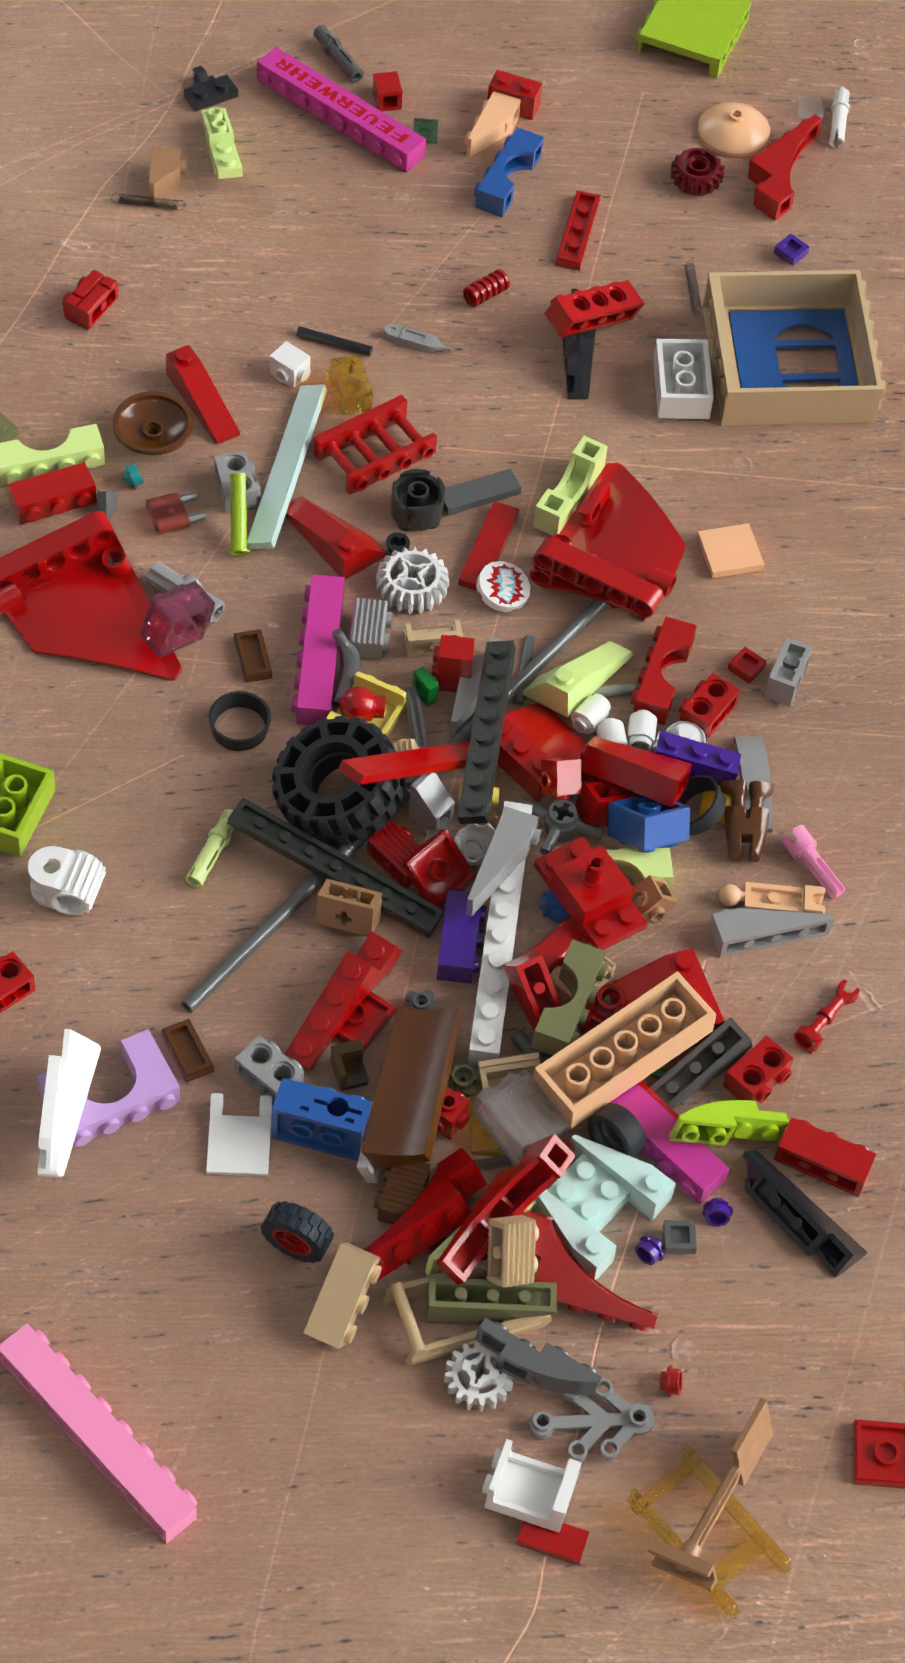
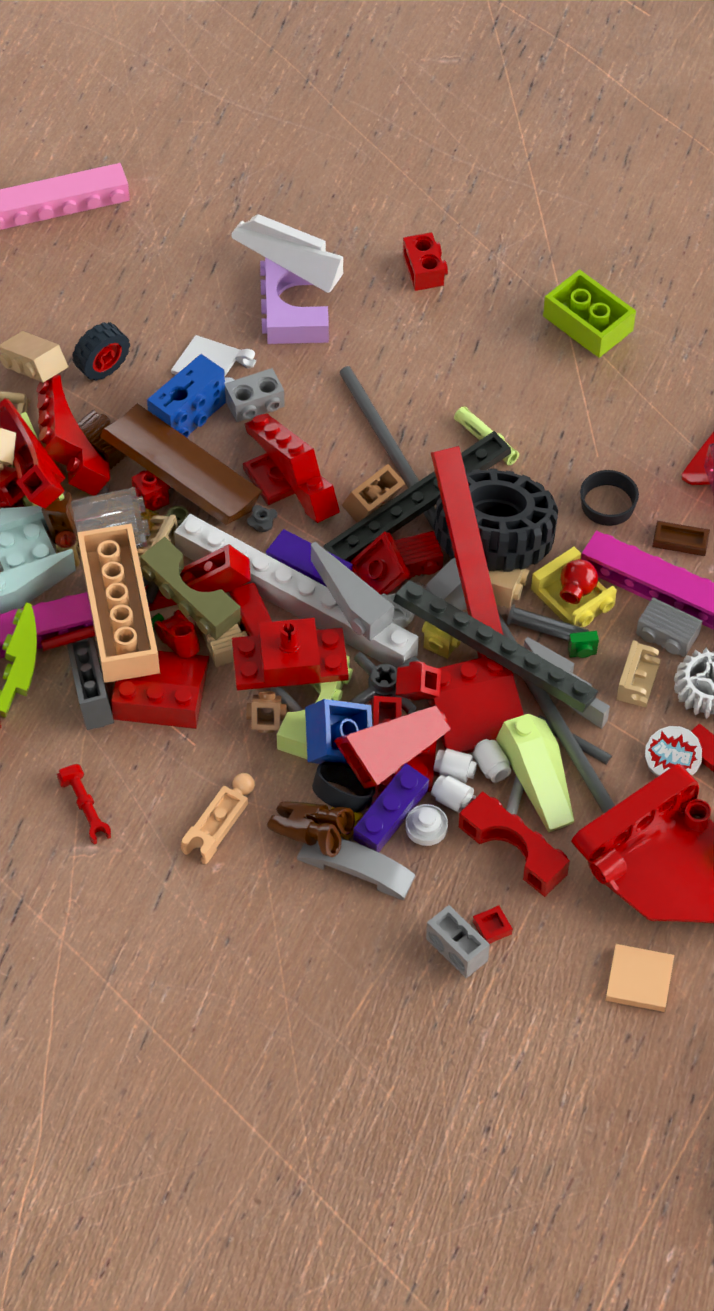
camera: 120 degrees right, 0 degrees up
white piece [28,846,106,915] -> none
reddish brown tile [162,1019,214,1083] -> none
dark brown panel [330,1039,369,1091] -> none
dark grey piece [332,628,361,705] -> none
red brick [431,634,475,693] -> none
black tyre [587,1103,646,1157] -> none
red brick [679,673,740,741] -> none
light grey slope [709,908,834,958] -> none
red brick [723,1035,794,1104] -> none
bright pink piece [780,825,845,899] -> none

